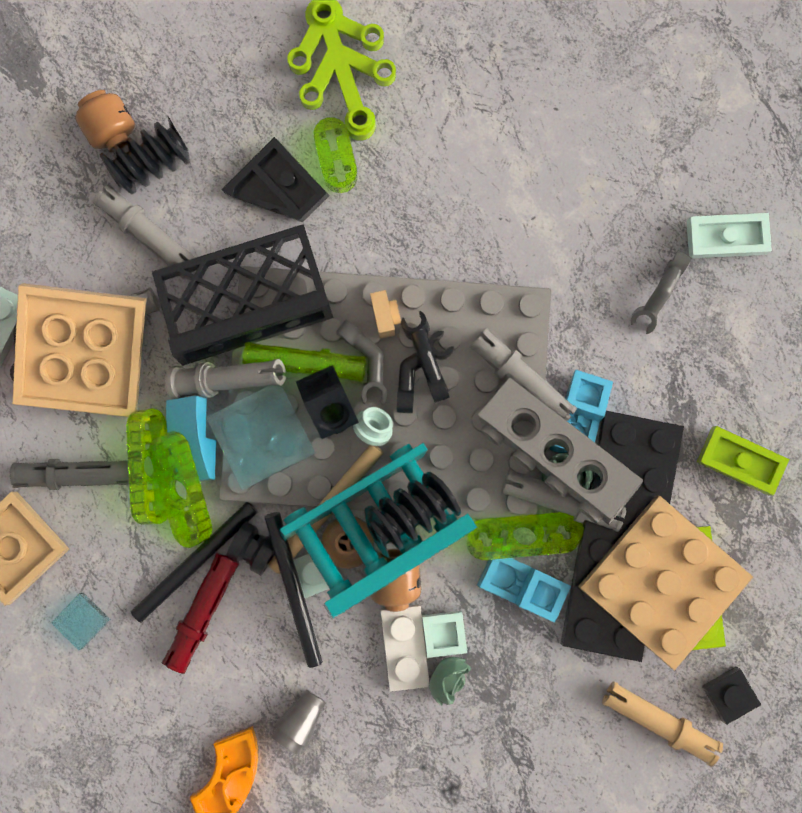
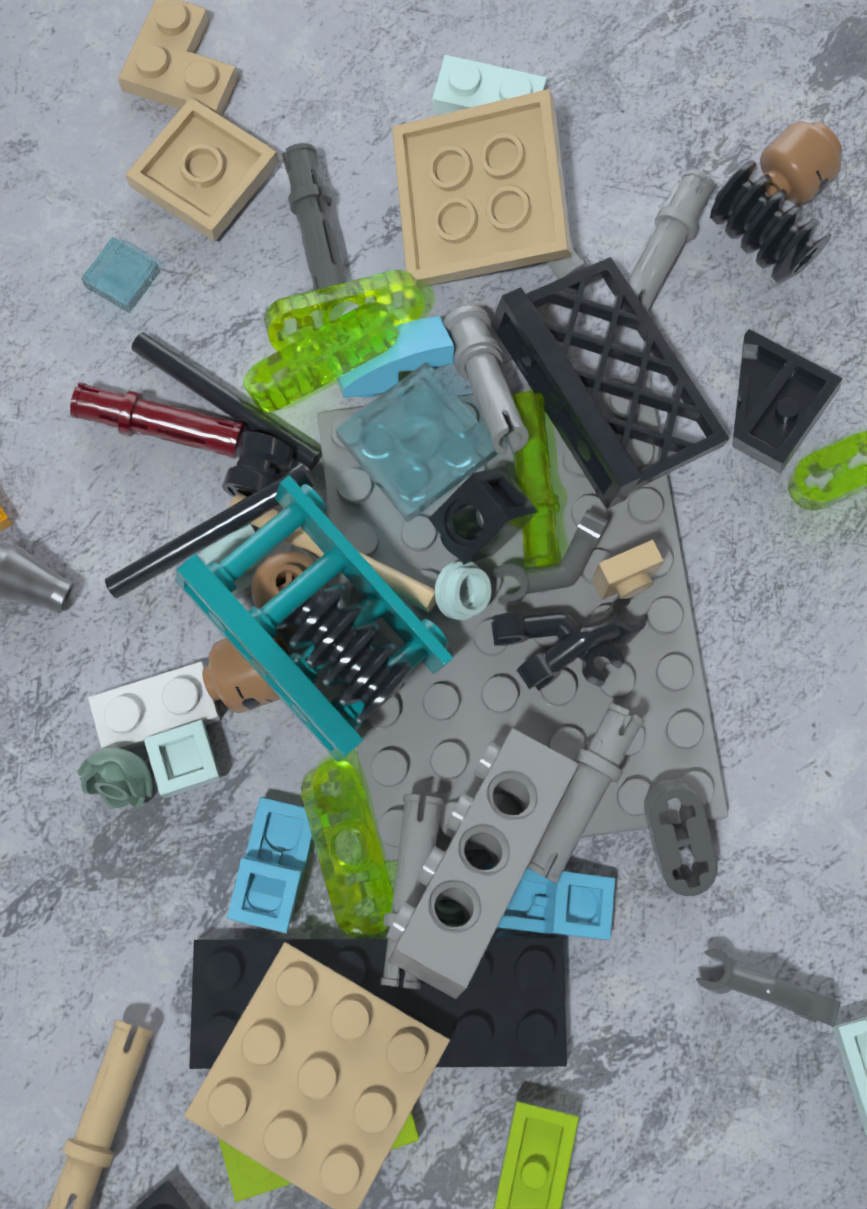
camera: 75 degrees right, 10 degrees down
none -> dark grey beam [644,779,718,896]

